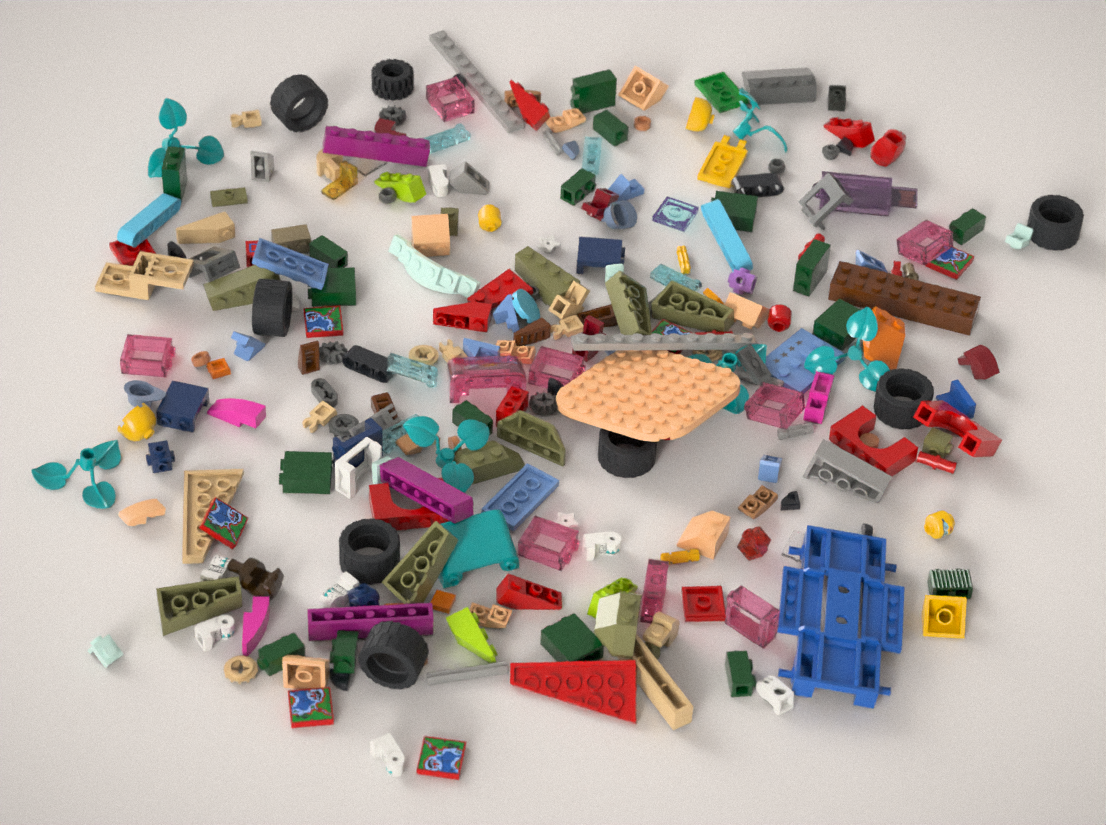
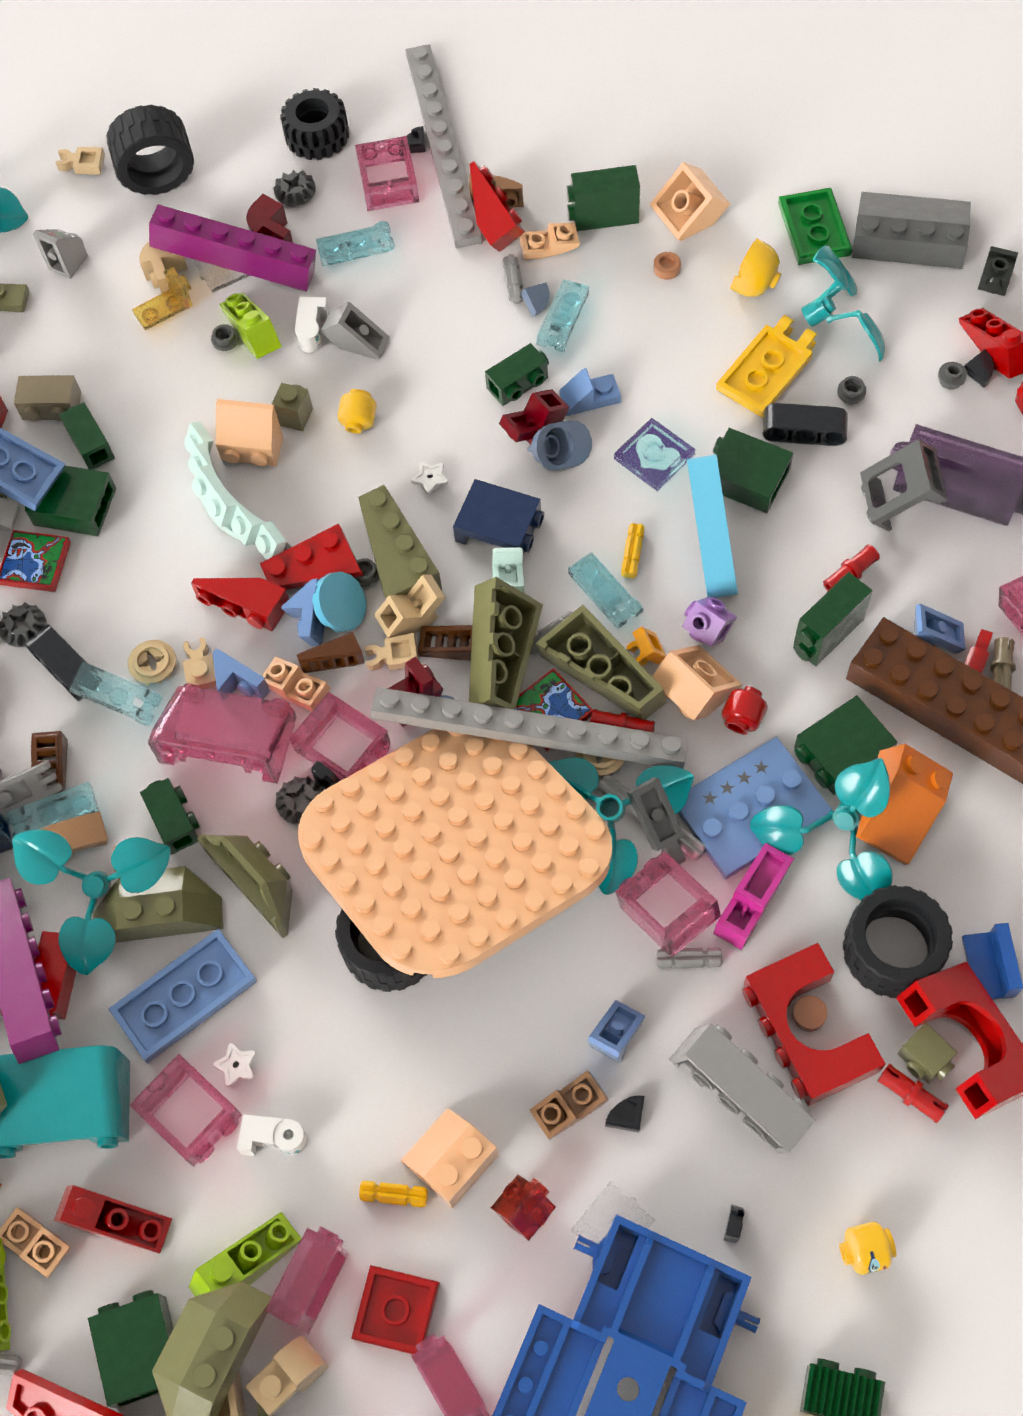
camera: 25 degrees right, 20 degrees up
red brick [495,386,529,427] -> none
dark green brick [593,110,629,147] -> none

